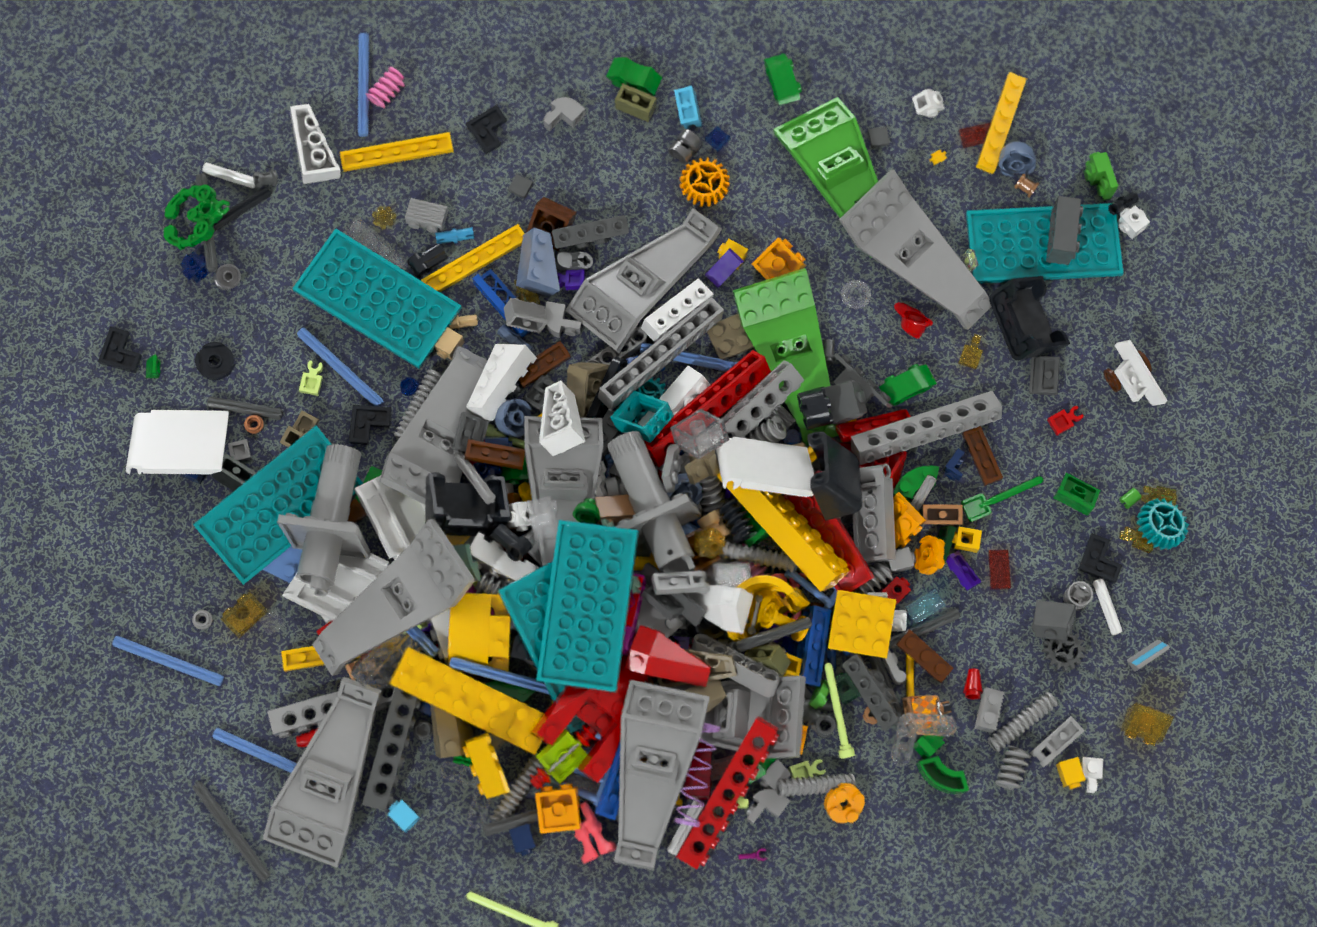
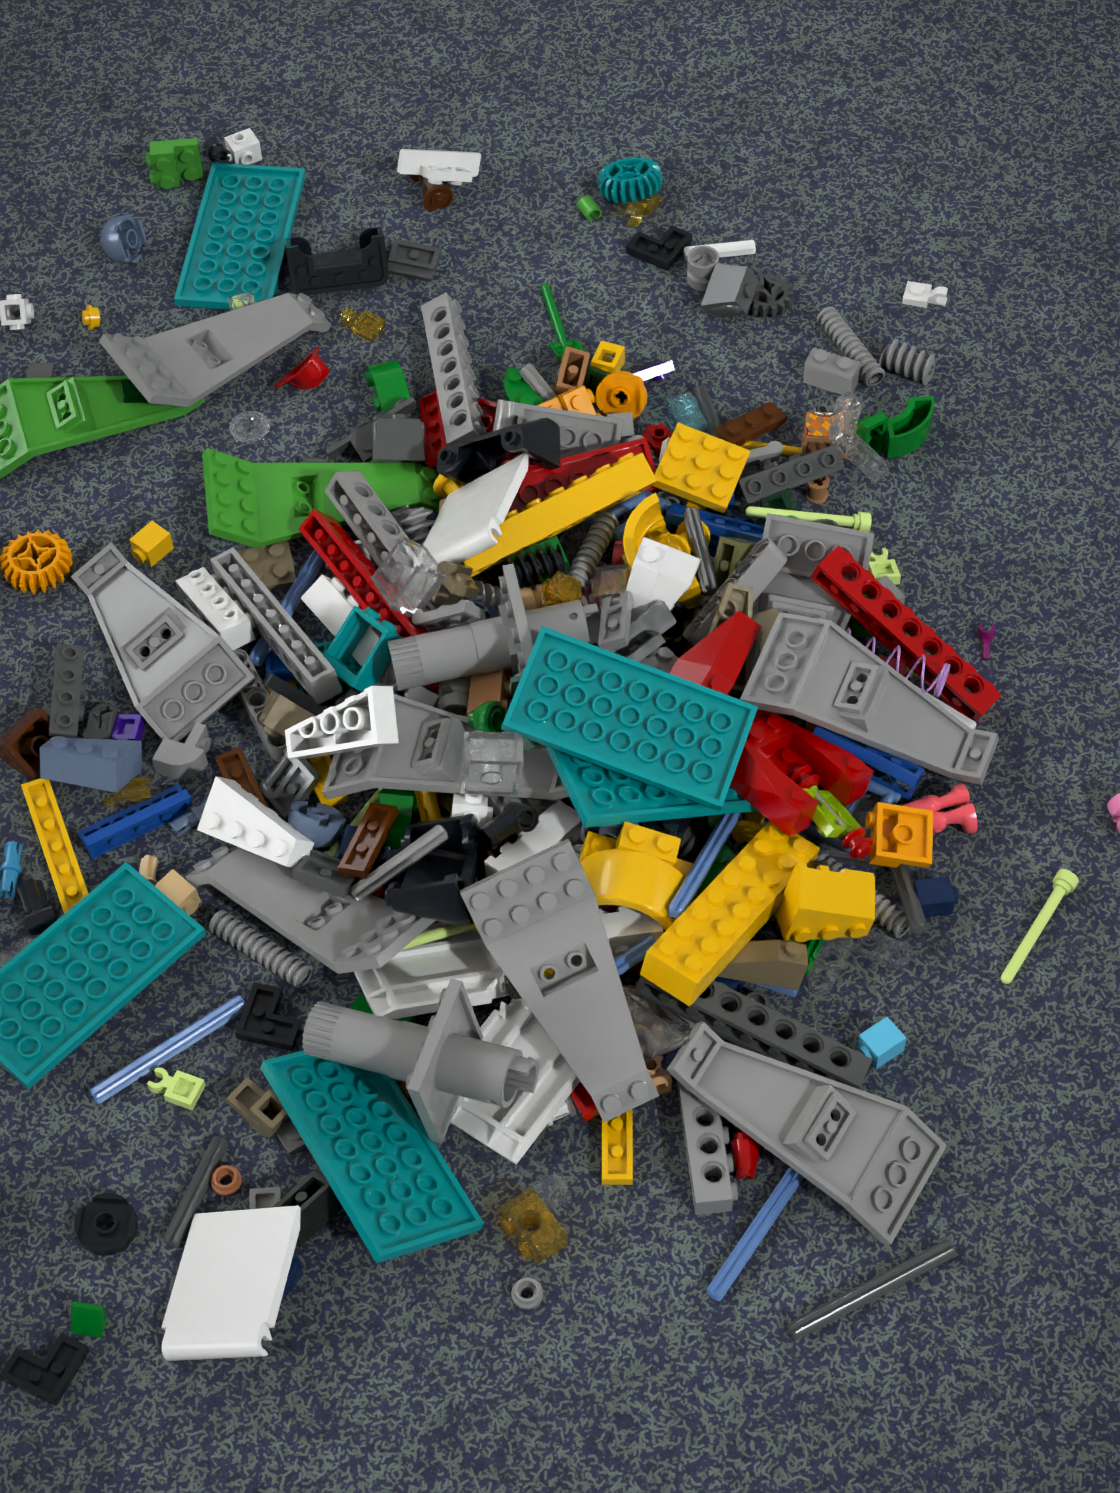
camera: 75 degrees left, 20 degrees down
medium blue axle [112,636,224,686] -> none
medium blue wing [262,546,302,583] -> none
clear blue plate [400,377,418,396] -> none
light grey brick [504,298,548,333] -> none
dark purple tile [705,248,743,288] -> none
light grey brick [746,789,790,825] -> none
light orange plate [752,238,807,280] -> none
light grey piece [776,773,856,797] -> none
black brick [797,386,834,430] -> none
light orange plate [824,783,865,823] -> none
dark blue bracket [943,448,965,481] -> none
clear red plate [958,123,991,148] -> none
reddish brown plate [962,426,1003,486] -> none
red cone [963,669,983,699] -> none
yellow plate [976,72,1026,174] -> none
clear red plate [988,550,1011,590] -> none
medium nougat bush [1014,174,1039,198] -> none
light grey plate [1030,716,1085,768] -> none
dark grey brick [1046,196,1083,265] -> none
red plate [1047,406,1084,436] -> none
green slope [1053,473,1101,516] -> none
yellow brick [1056,757,1086,790] -> none
clear yellow slope [1121,703,1174,746] -> none
light grey slope [1127,640,1170,672] -> none
clear yellow plate [1141,486,1177,506] -> none

